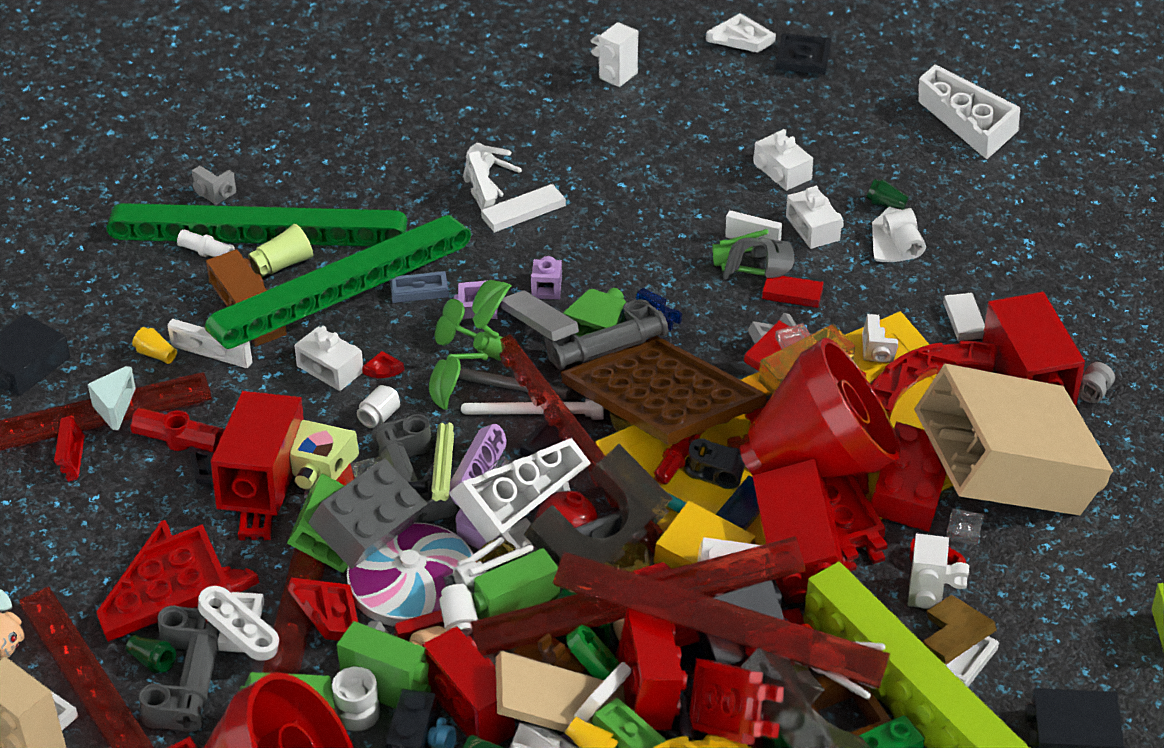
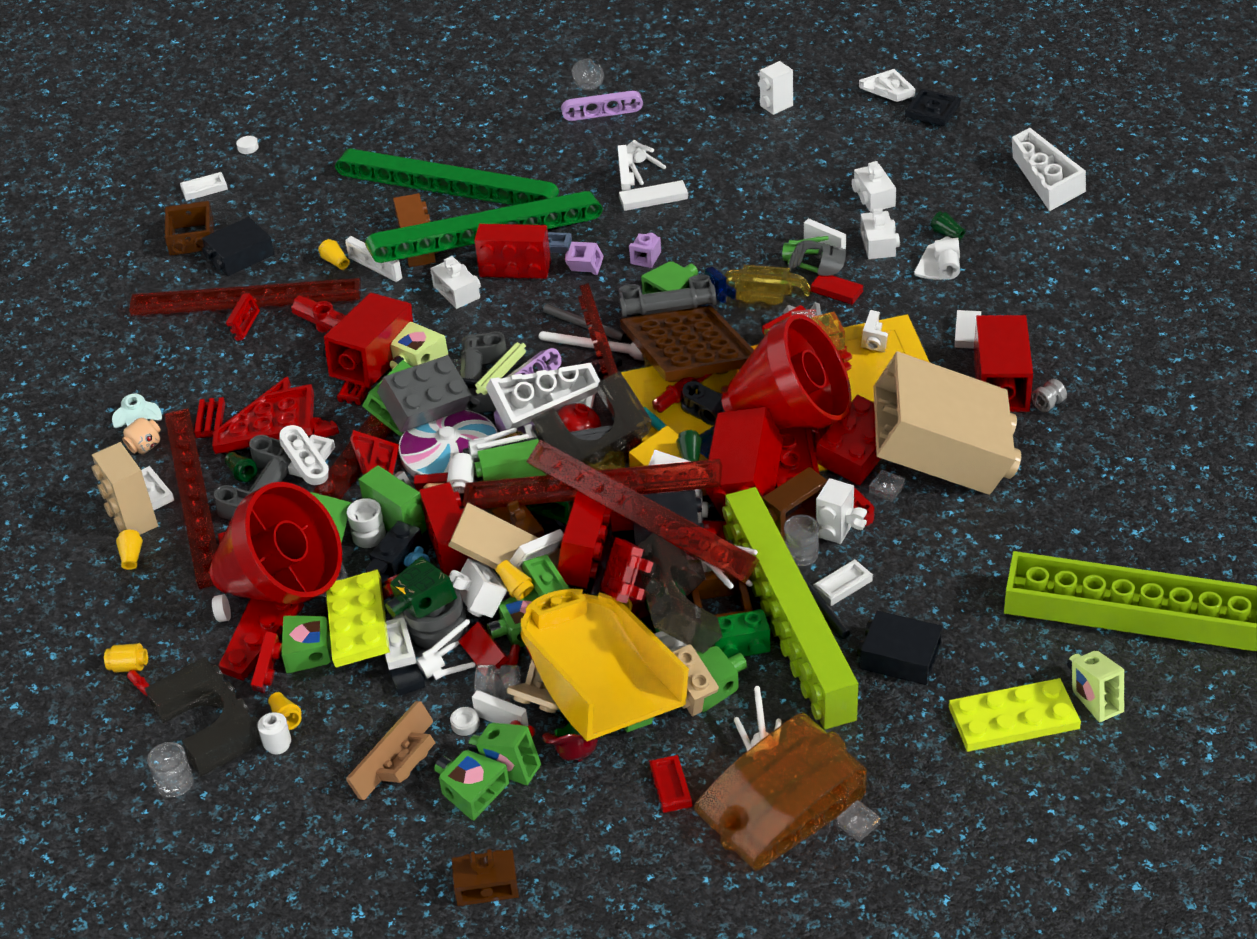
camera: 20 degrees right, 0 degrees up
light aqua slope [88,366,136,430] -> none
white pin [177,229,235,257] -> none
light grey bracket [192,166,236,205] -> none
yellowish green plant [248,223,313,278] -> none
white brick [357,385,400,428] -> none
red tile [362,351,404,378] -> none
bright green plant [429,280,512,410] -> none
light grey tile [500,290,579,341] -> none
green beam [566,625,620,681] -> none
red tile [870,341,998,419] -> none
pearl gold tile [923,594,997,665] -> none
none -> red tile [194,397,225,438]
none -> red brick [474,224,551,279]
none -> lavender beam [561,91,643,121]
none -> clear hair [571,59,605,91]
none -> dark green cone [676,430,702,464]
none -> clear yellow plate [717,265,811,305]
none -> reddish brown window [762,467,828,546]
none -> clear wheel [784,515,819,566]

